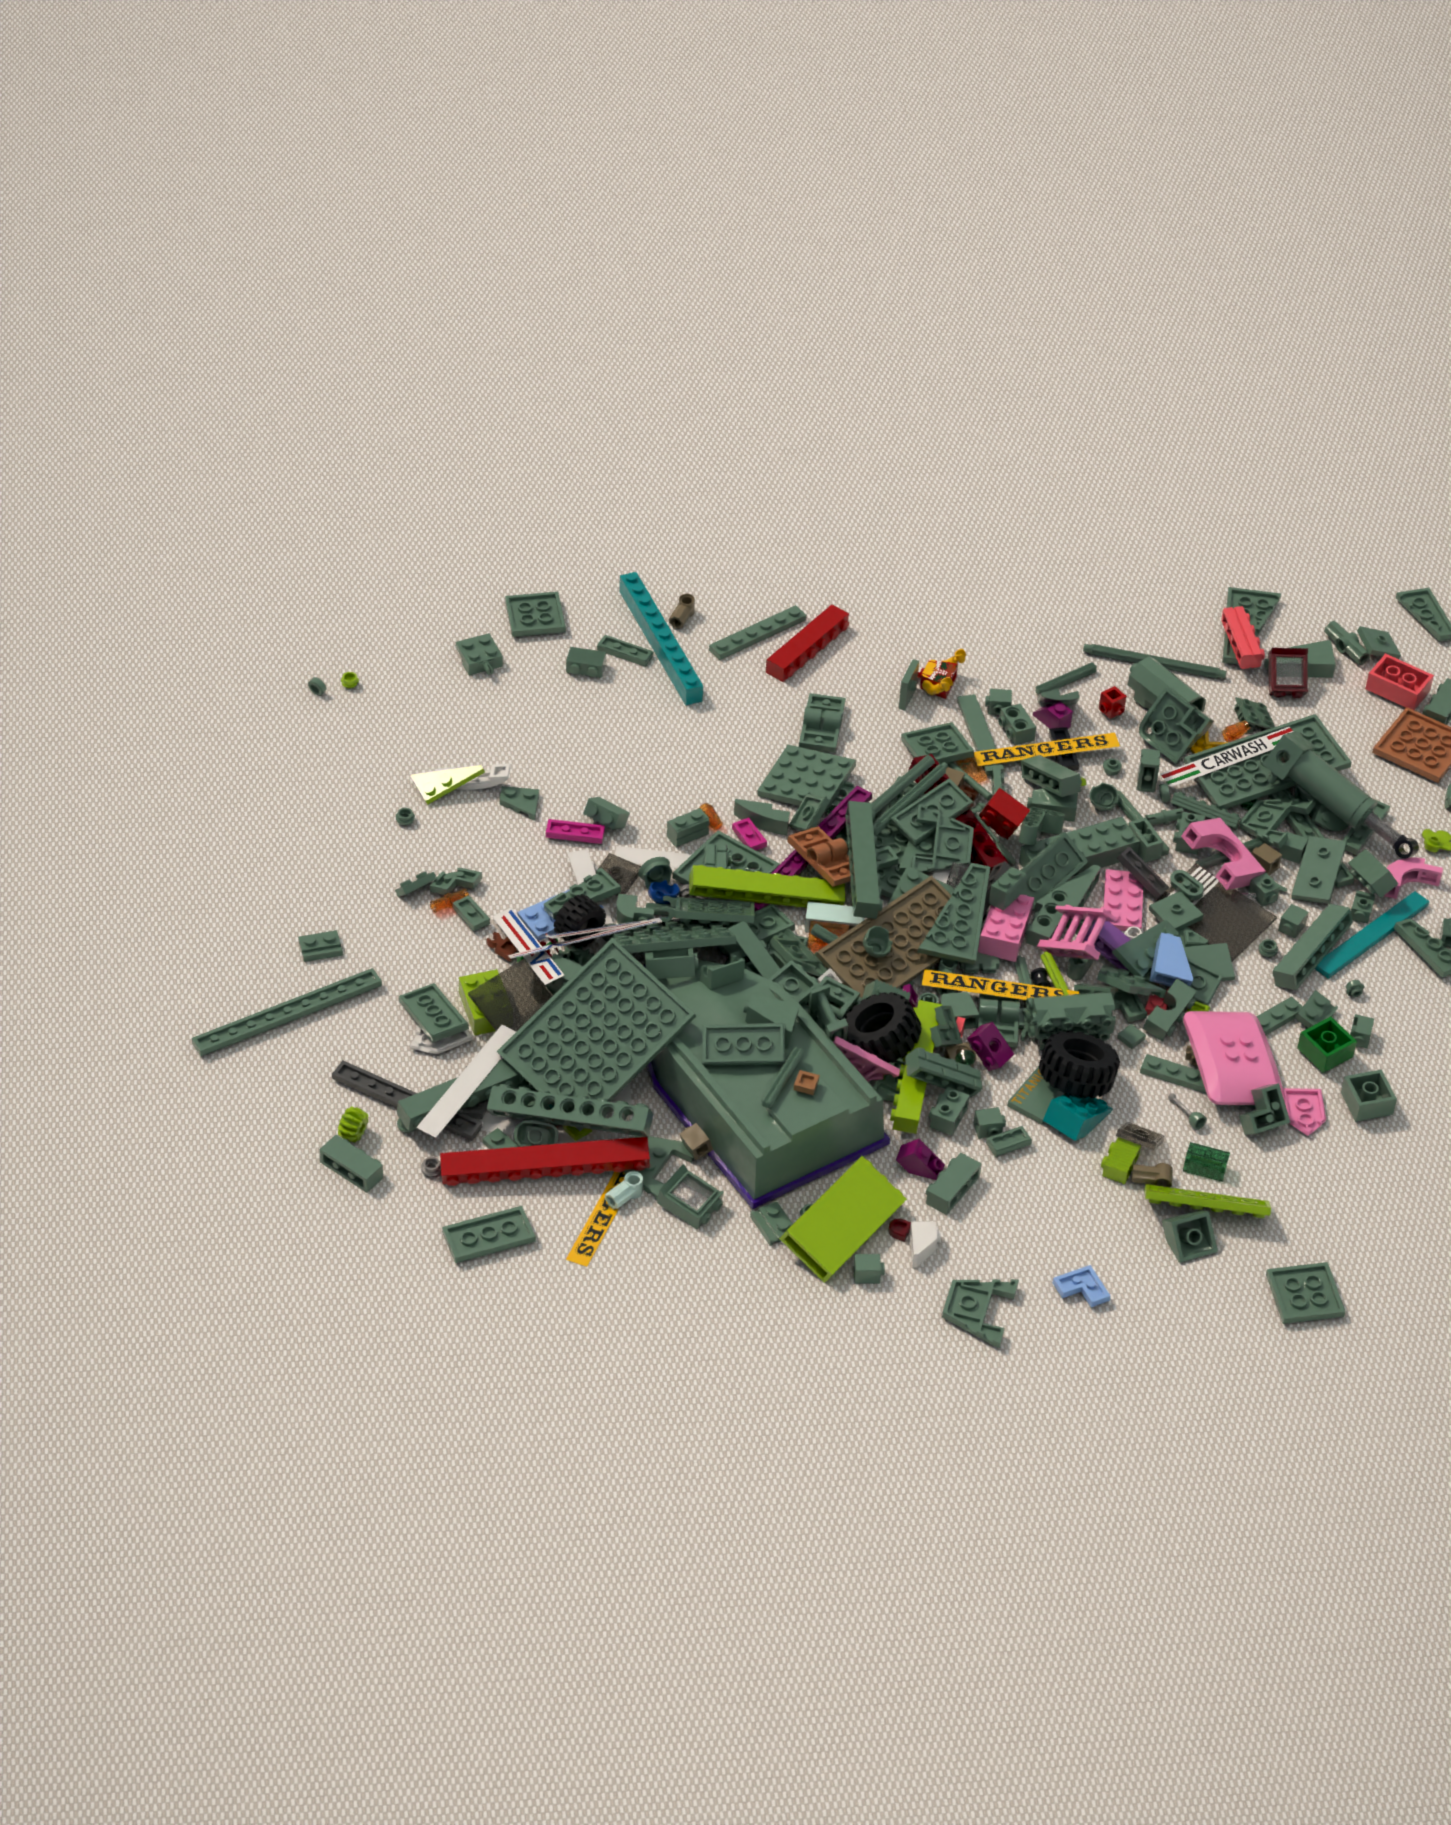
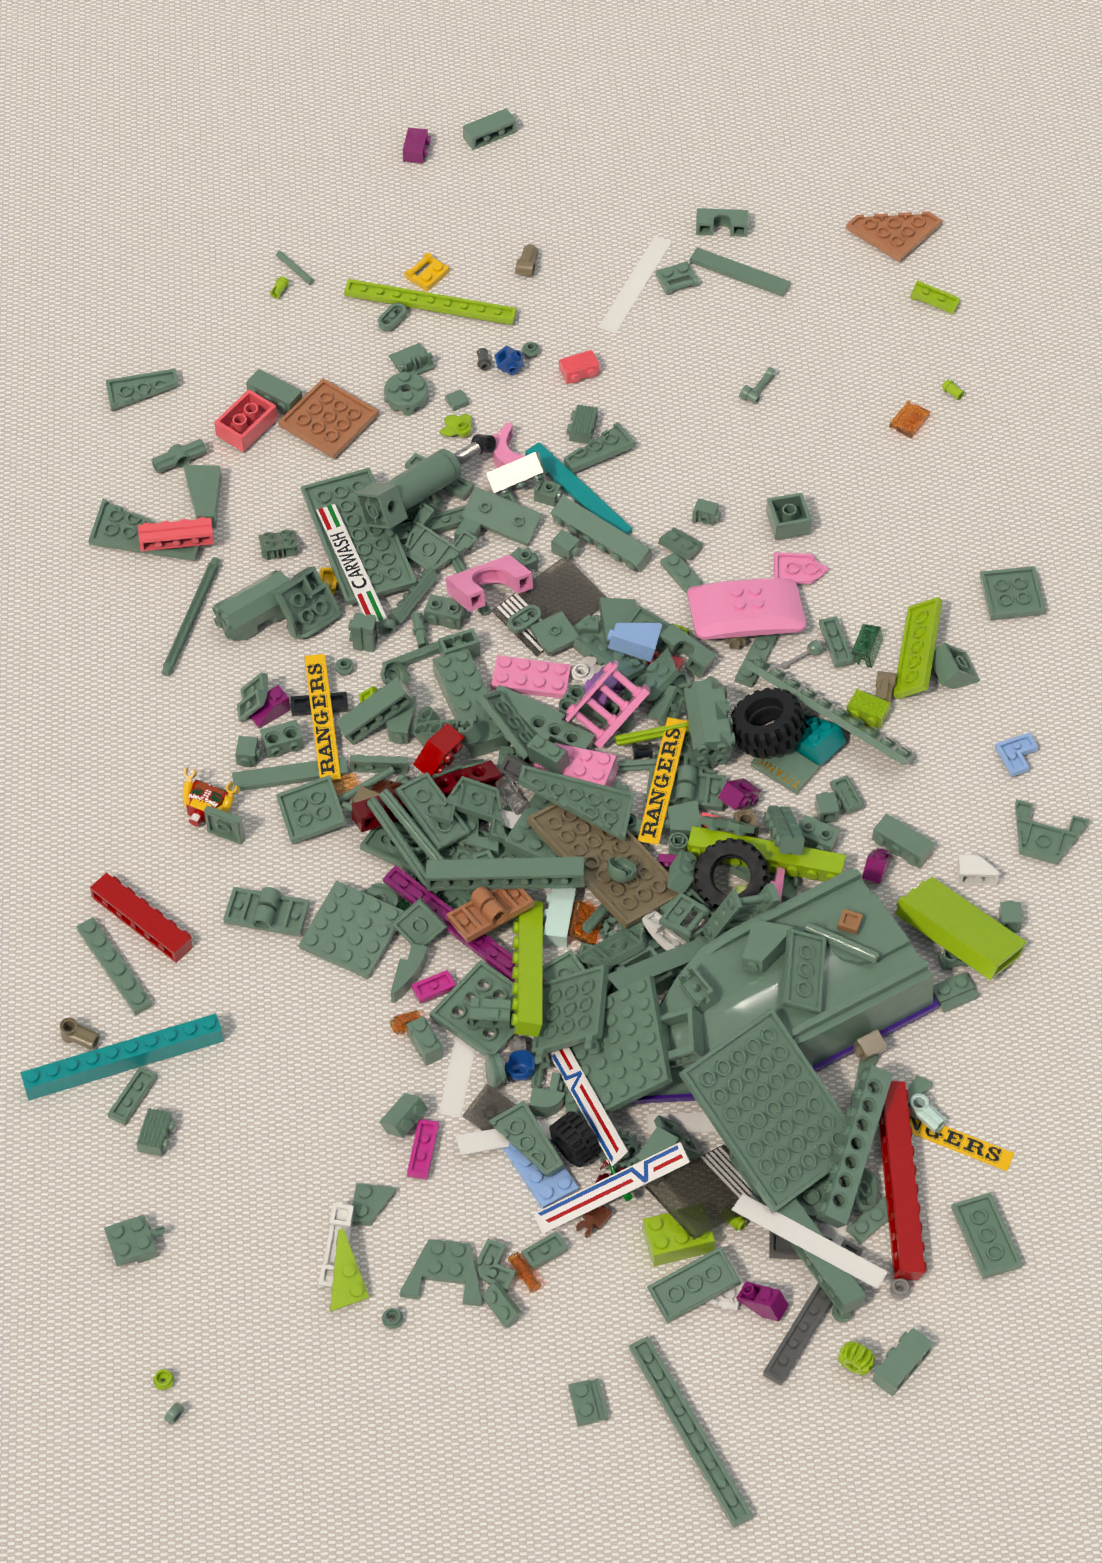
camera: 85 degrees left, 10 degrees up
sand green plate [505,591,566,637] -> none
white sticker [508,918,662,959] -> none
sand green window [657,1164,724,1229] -> none
sand green plate [769,960,820,1004] -> none
dark red tile [888,1218,911,1242] -> none
clear green plate [955,1049,975,1065] -> none
sand green axle [1035,662,1097,696] -> none
red brick [1099,686,1127,719] -> none
clear smoke plate [1116,1122,1165,1150] -> none
dark grey plate [1117,847,1170,899] -> none
clear orange cone [1222,720,1250,742] -> none
sand green brick [1239,1084,1291,1135] -> none
dark tan brick [1251,843,1282,876] -> none
sand green plate [1258,939,1278,957] -> none
dark red window [1269,648,1308,698] -> none
green brick [1297,1016,1357,1073] -> none
sand green plate [1345,980,1365,997] -> none
sand green plate [1357,626,1401,659] -> none
none -> sand green wing [400,1239,482,1307]
none -> magenta slope [736,1281,789,1322]
none -> sand green plate [744,658,916,765]
none -> sand green plate [819,616,853,668]

